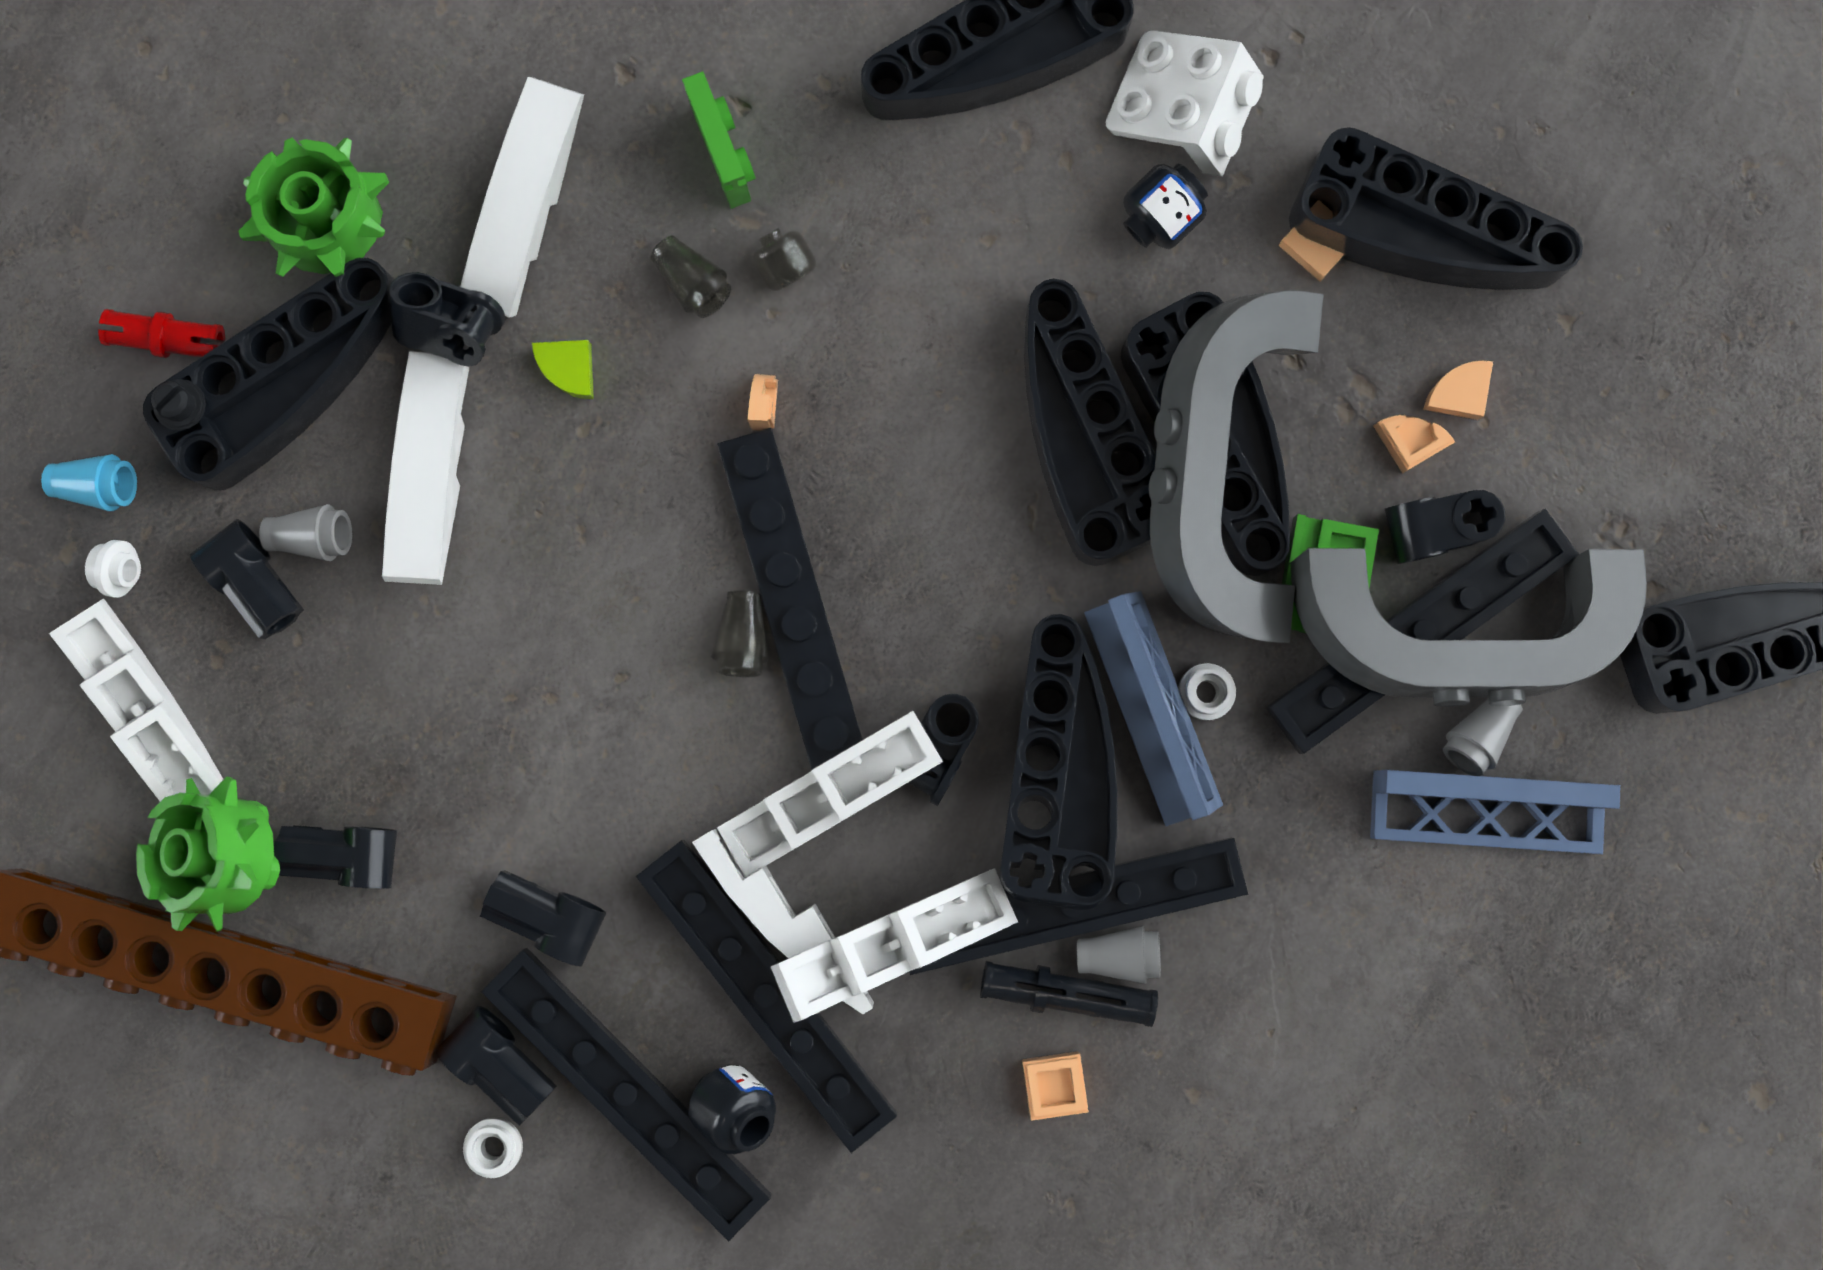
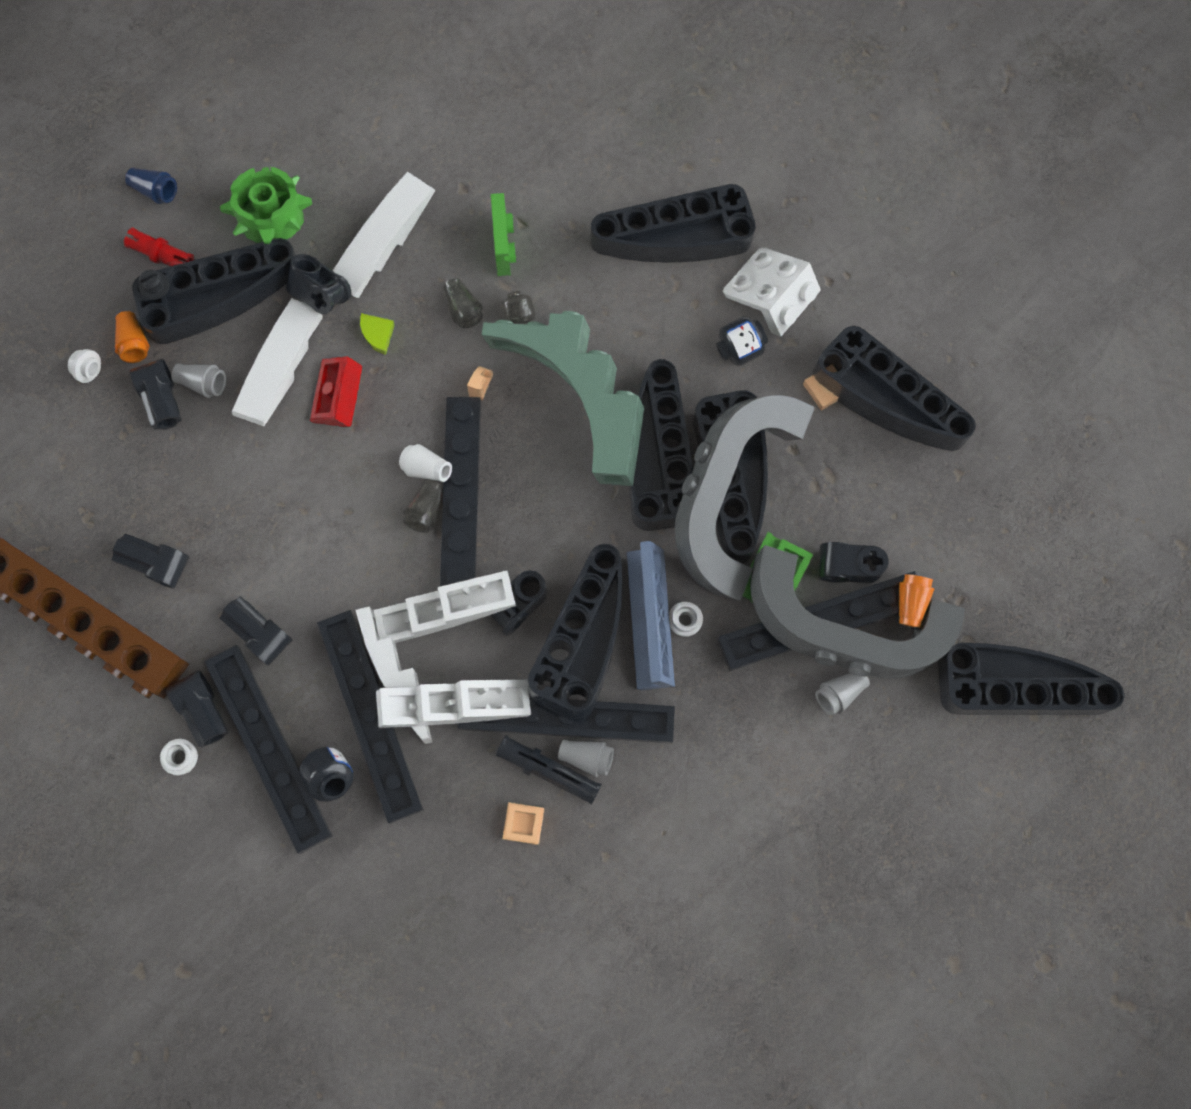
camera: 15 degrees right, 10 degrees down
medium azure cone [41,454,137,511] -> none
white slope [49,598,223,802] -> none
bright green brick [136,777,280,932] -> none
sand blue fence [1370,770,1620,854] -> none
light nougat tile [1373,415,1455,474] -> none
light nougat tile [1423,361,1493,420] -> none
none -> orange cone [115,311,150,363]
none -> dark blue cone [125,168,177,204]
none -> red slope [310,356,362,427]
none -> white cone [399,444,452,482]
none -> sand green arch [481,311,644,486]
none -> orange cone [899,574,935,628]

